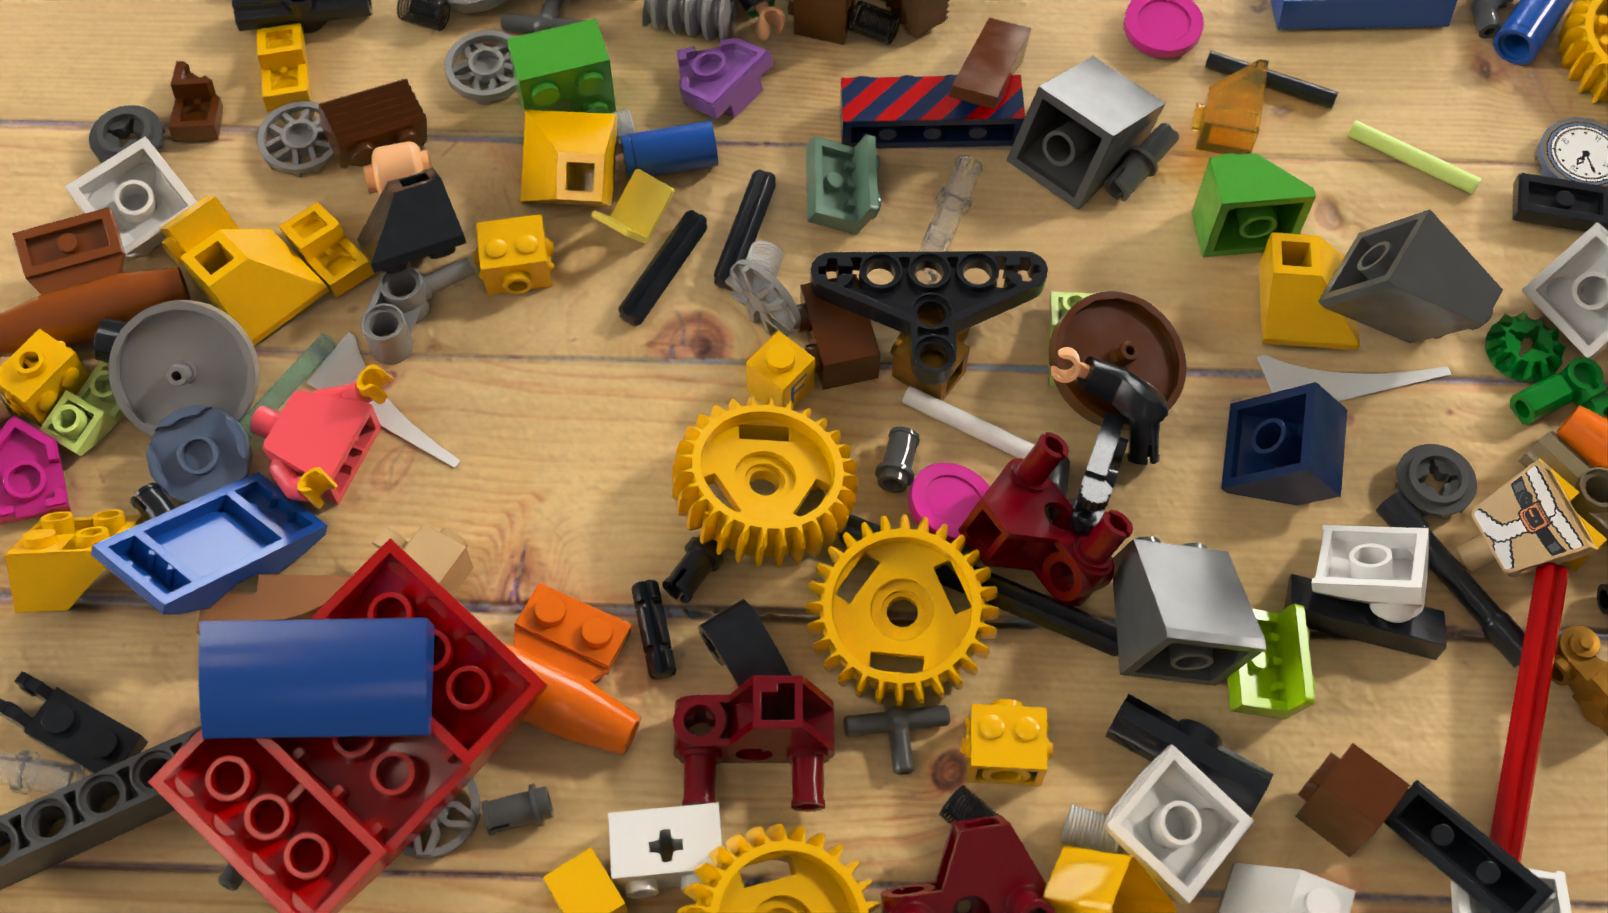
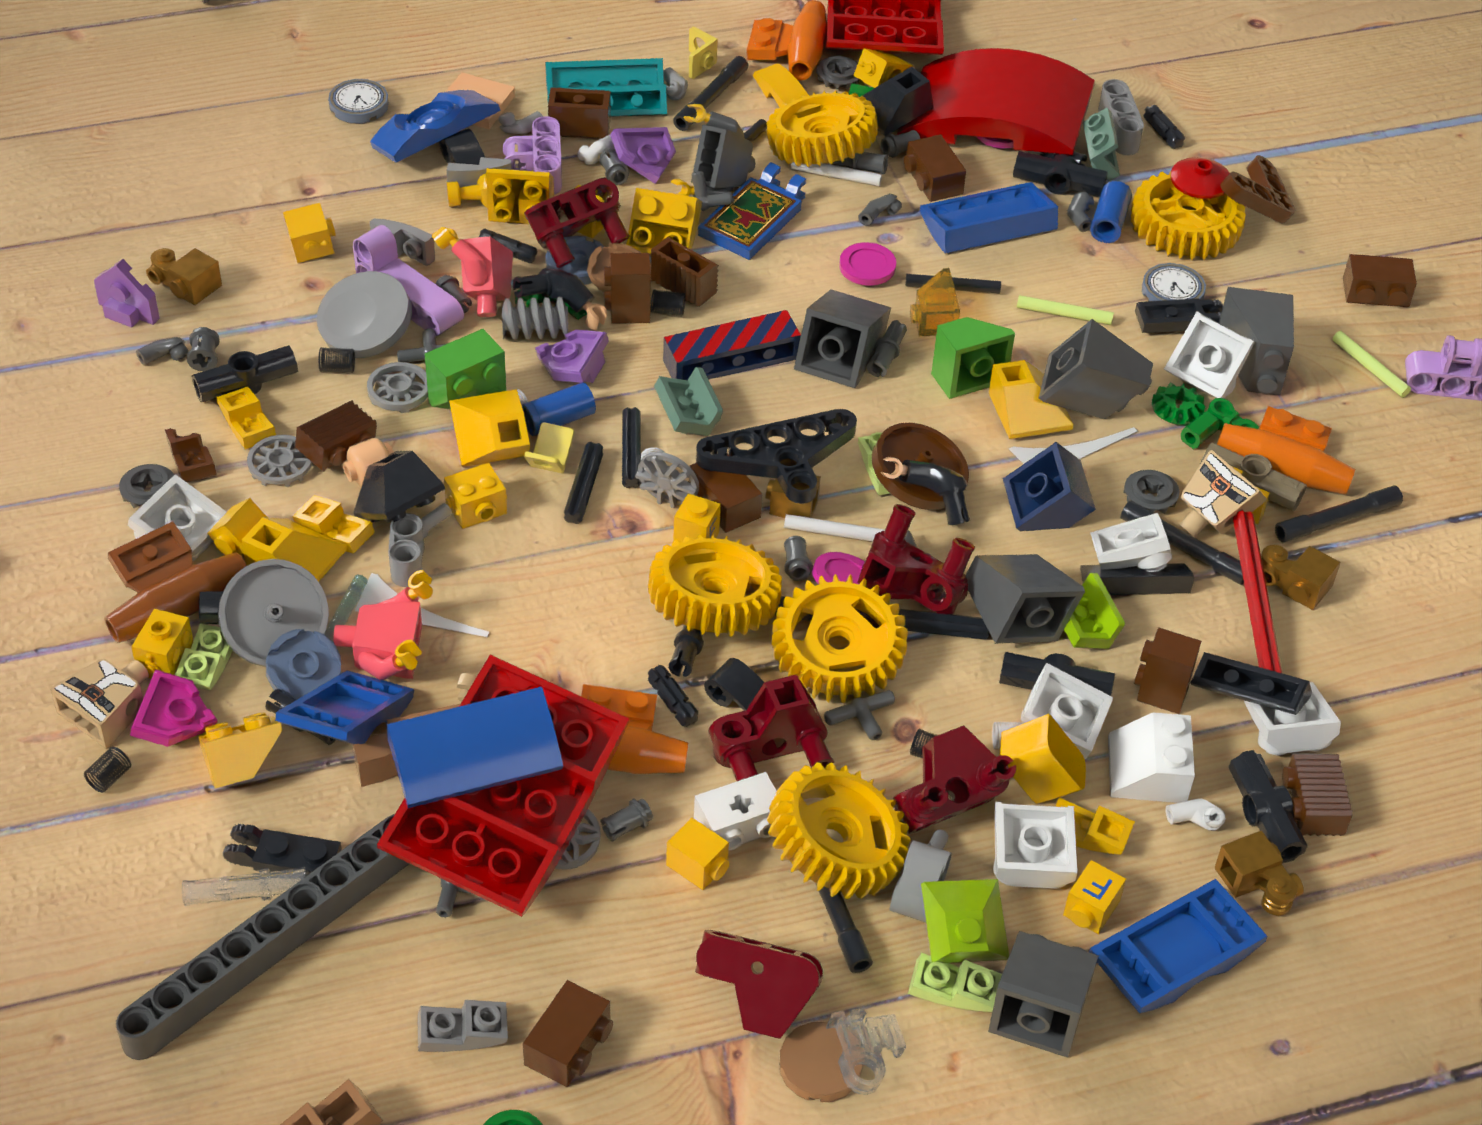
camera: 20 degrees left, 15 degrees down
clear pin [915,155,983,285] -> none
reddish brown slope [949,17,1031,109] -> none
yellow head [960,699,1053,786] -> none
black hinge [1069,411,1129,536] -> none

